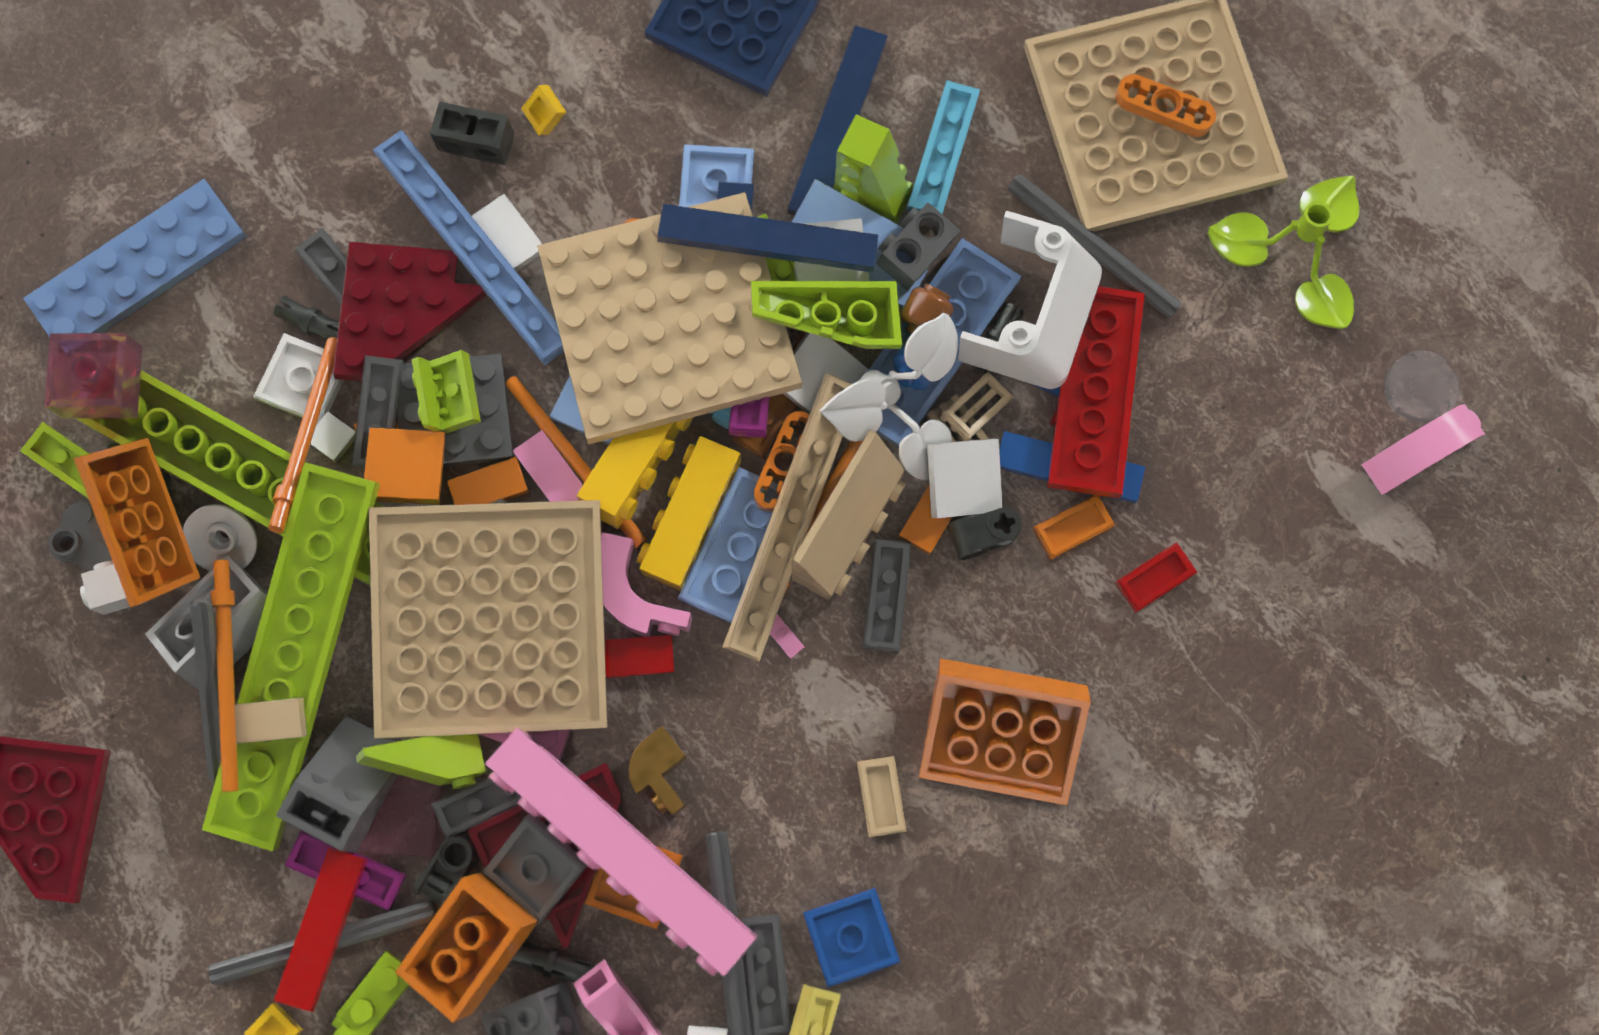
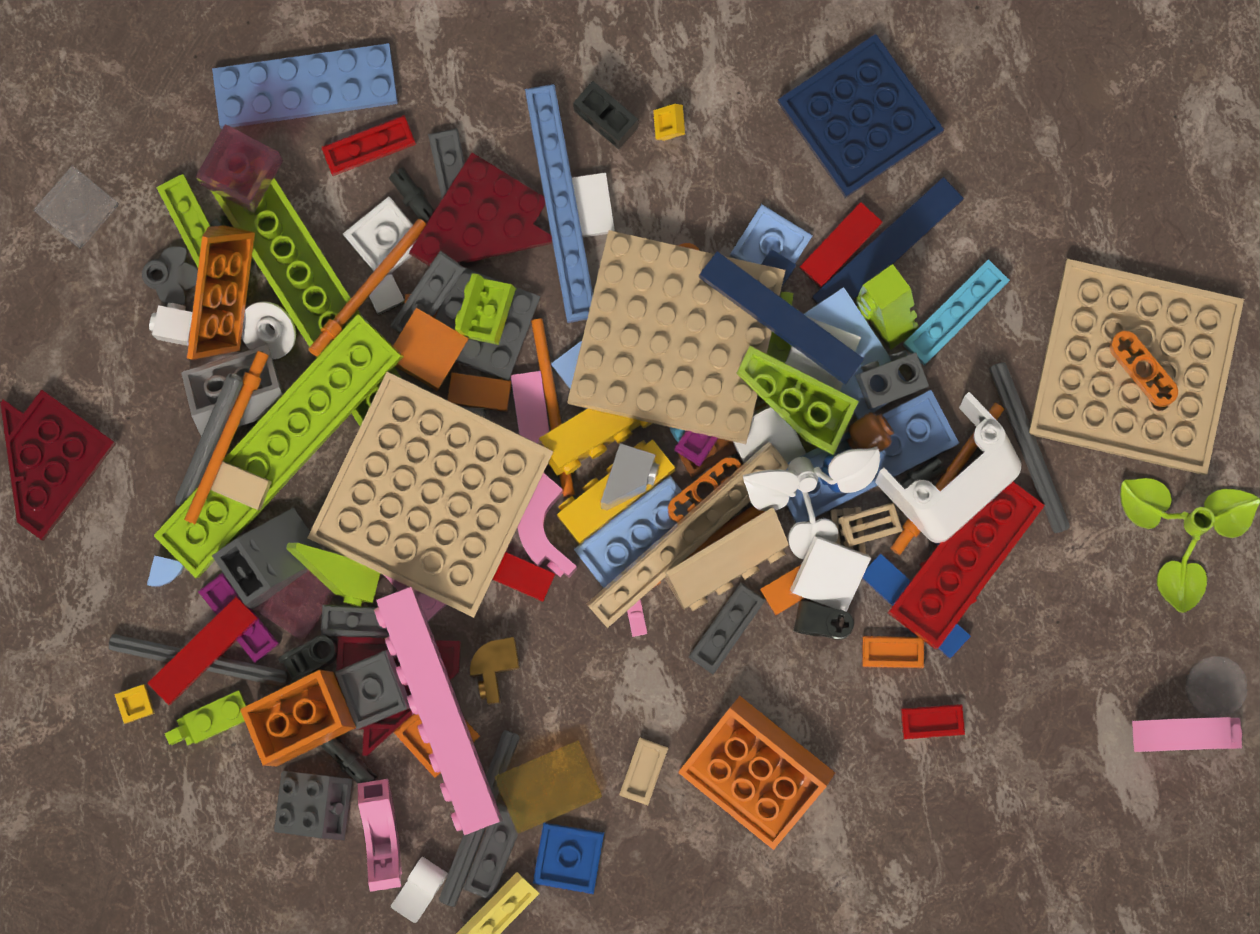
camera: 30 degrees right, 5 degrees up
none -> light blue tile [147,556,184,587]
none -> red tile [321,115,416,176]
none -> clear yellow tile [493,740,602,834]
none -> light grey slope [601,443,659,510]
none -> red tile [799,202,883,288]
none -> orange bar [890,403,1005,555]

